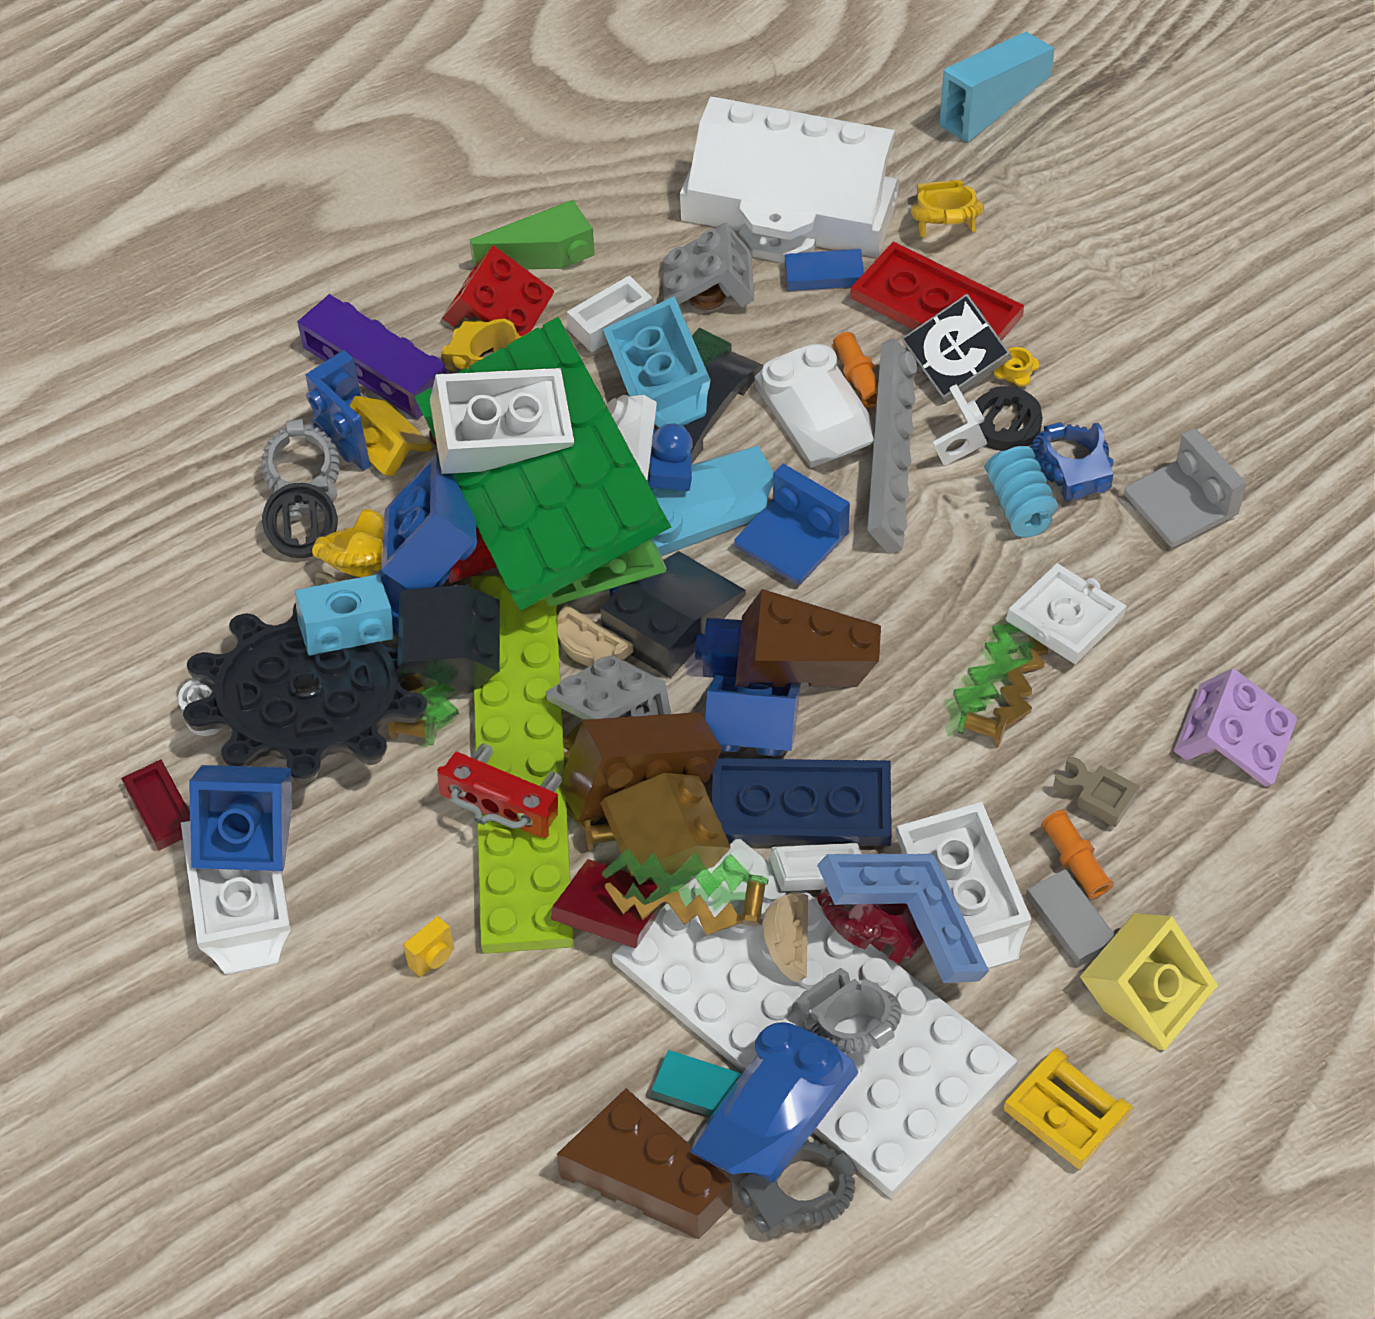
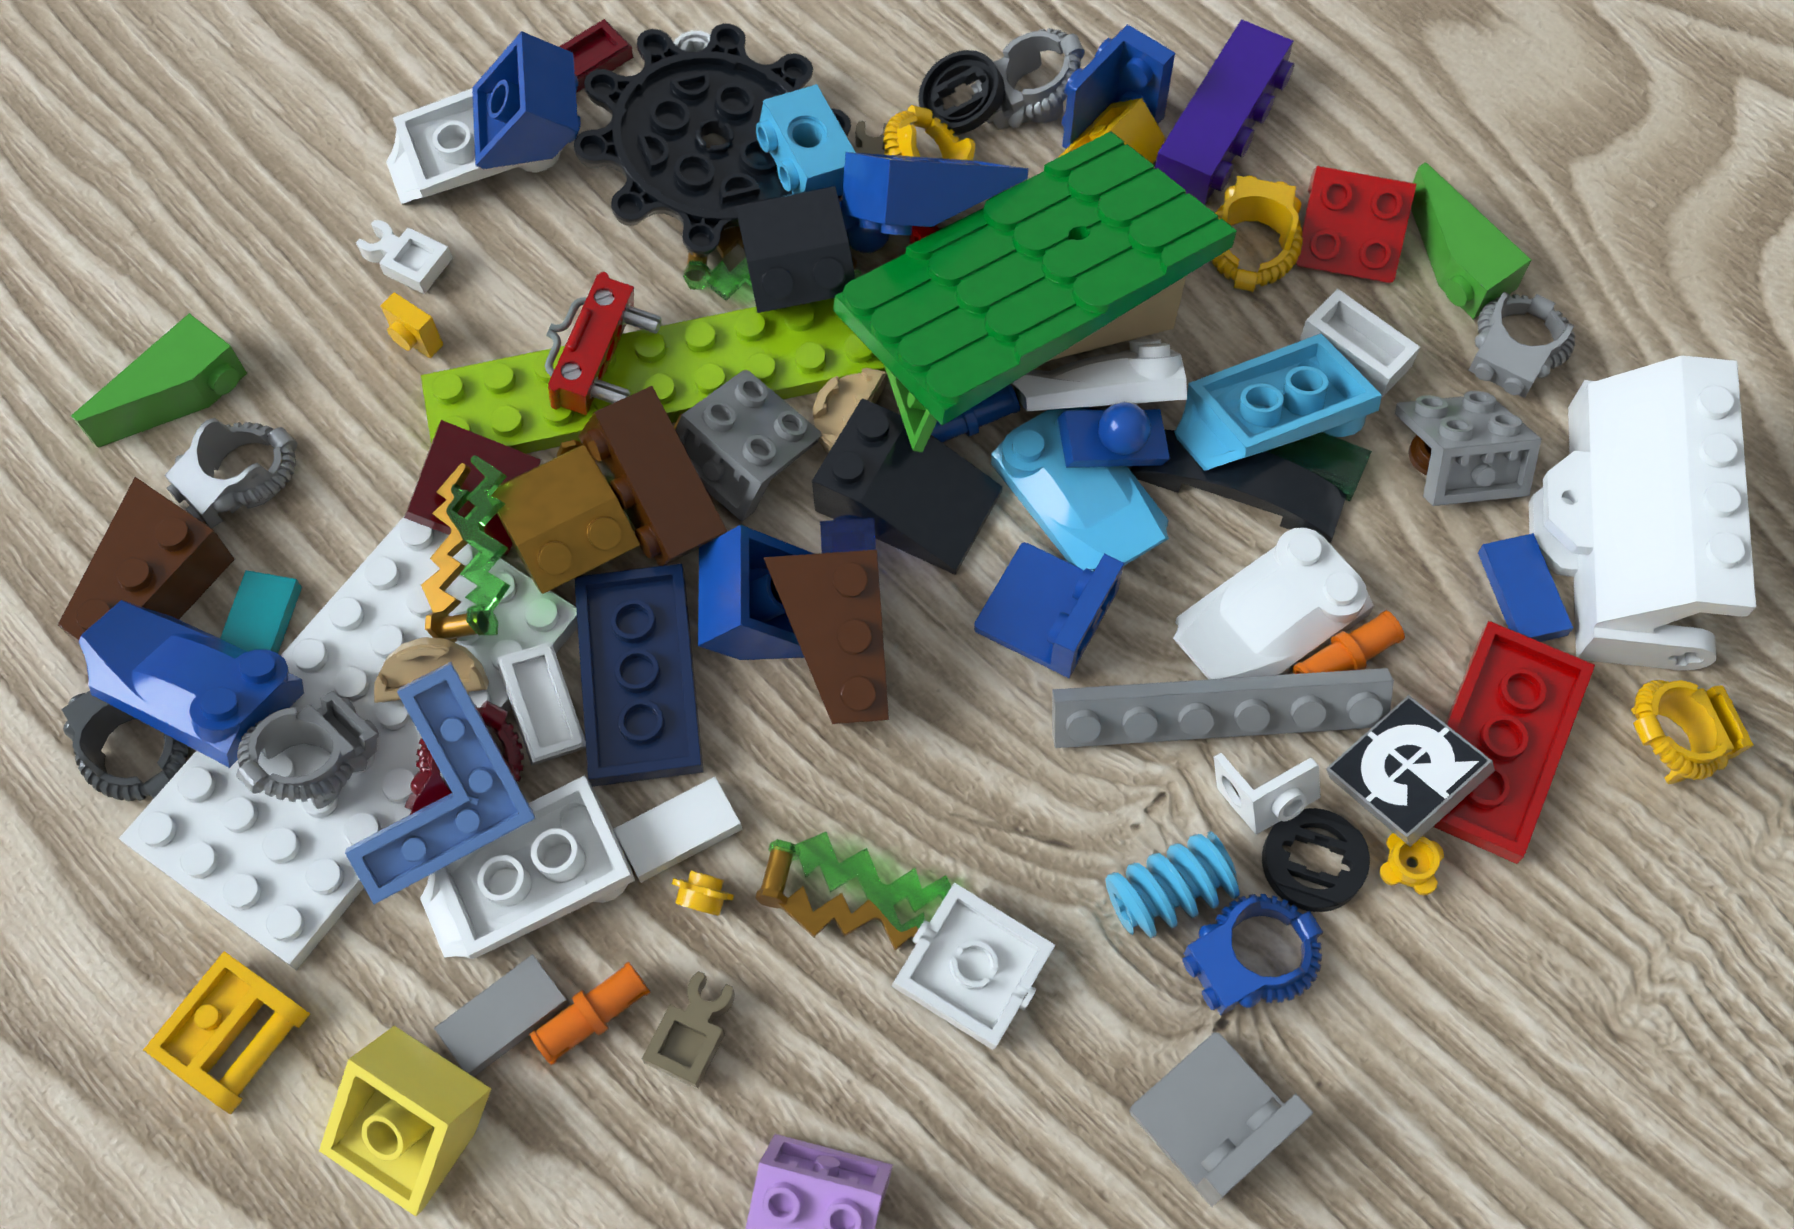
camera: 80 degrees right, 10 degrees up
white slope [430,368,574,474] -> none
none -> bright green slope [71,313,247,448]
none -> light grey piece [165,418,297,529]
none -> white plate [356,220,453,294]
none -> white tile [613,777,743,883]
none -> yellow plate [672,870,734,916]
none -> light grey piece [1468,292,1575,398]

